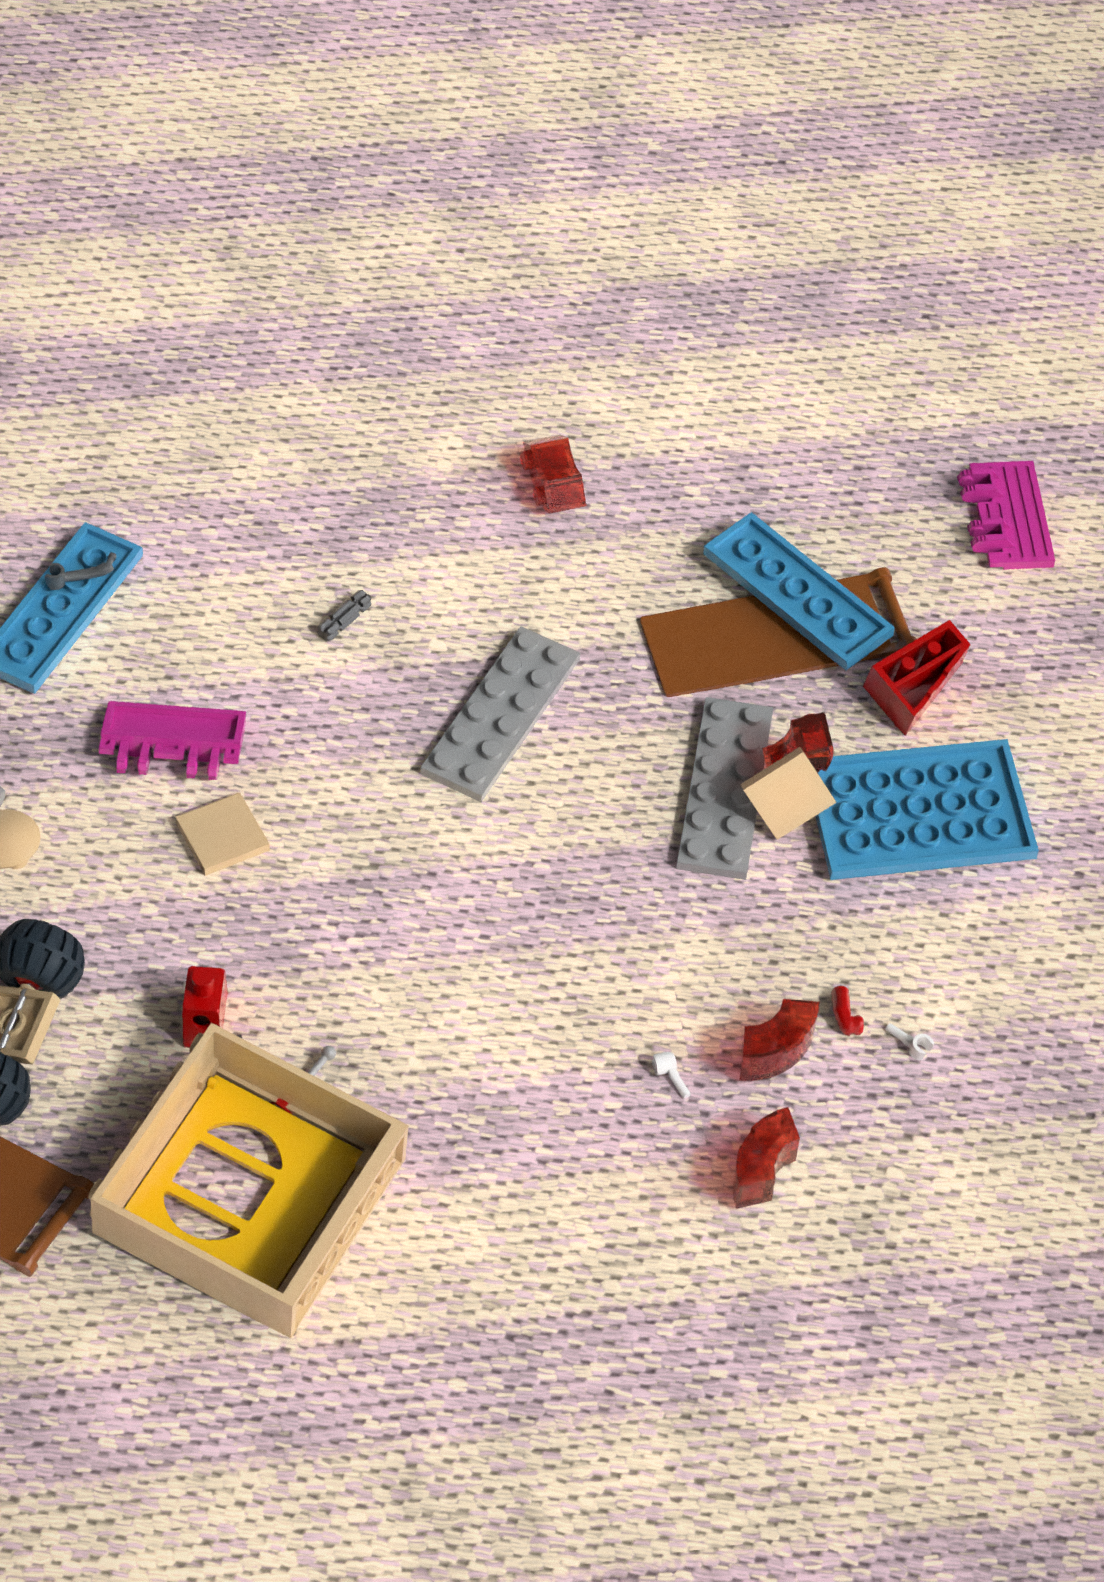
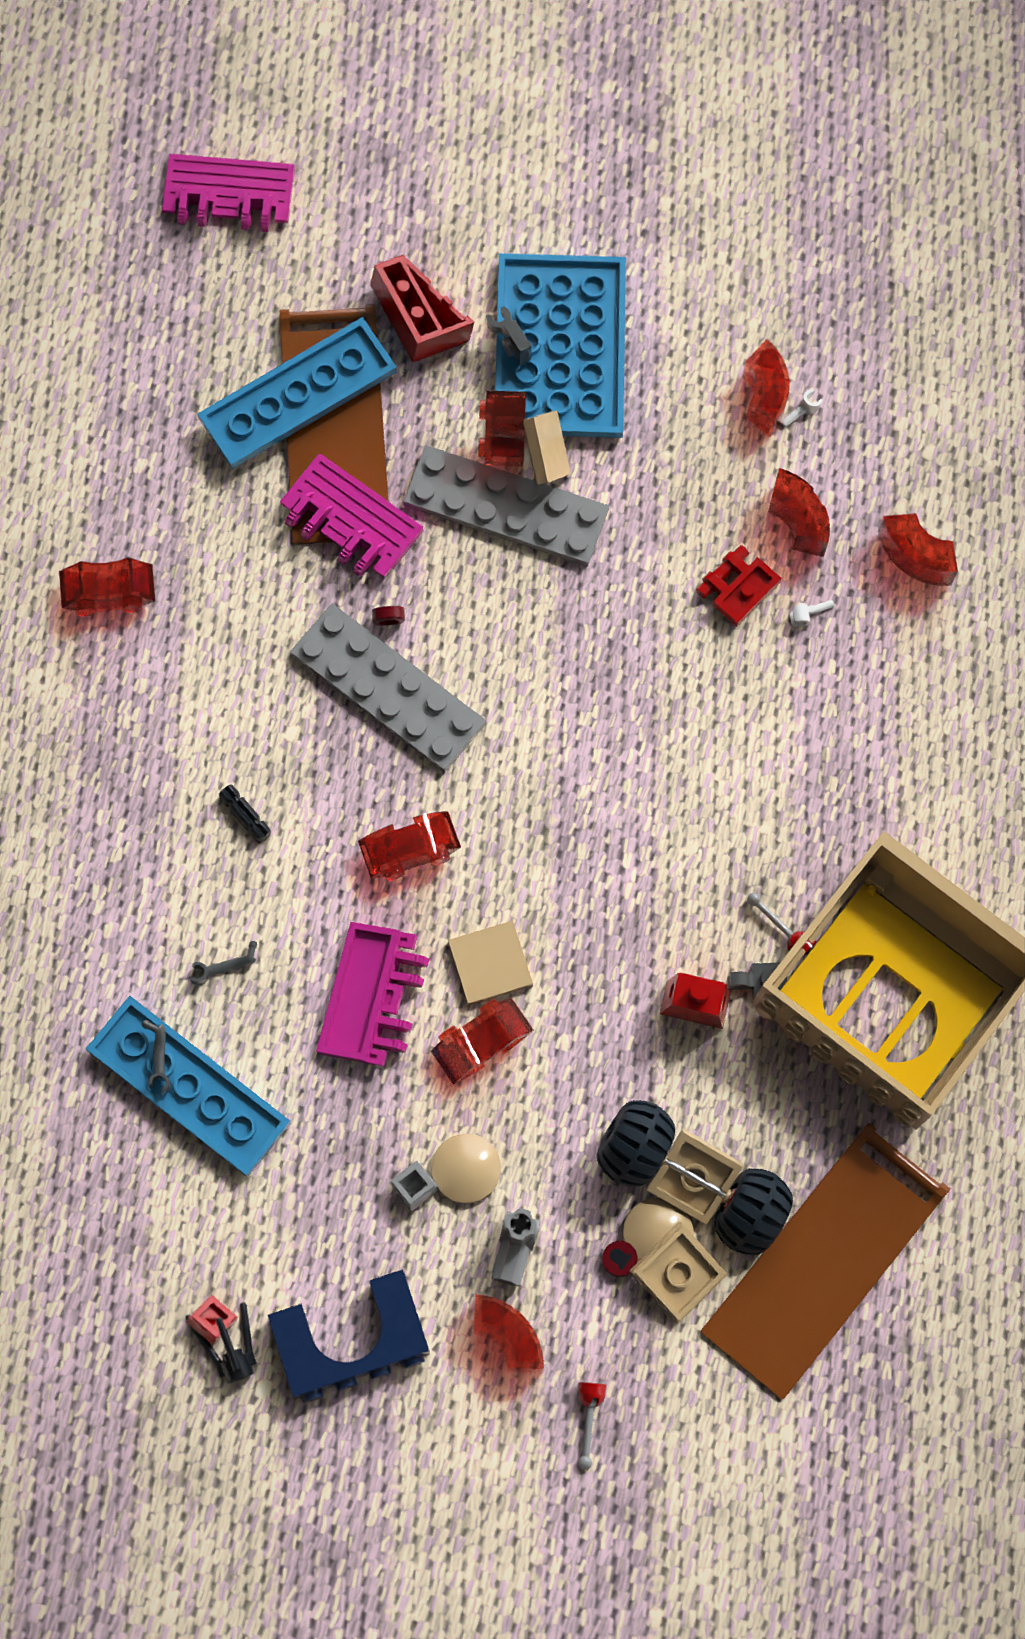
camera: 80 degrees left, 20 degrees up
red arm [831,985,864,1036] -> none
none -> dark grey piece [189,941,257,985]
none -> dark pink hinge [280,453,424,578]
none -> clear red brick [358,811,461,881]
none -> dark red tile [372,606,405,626]
none -> clear red brick [431,997,534,1085]
none -> dark grey plate [486,307,532,365]
none -> red plate [696,545,782,627]
none -> clear red brick [743,339,790,438]

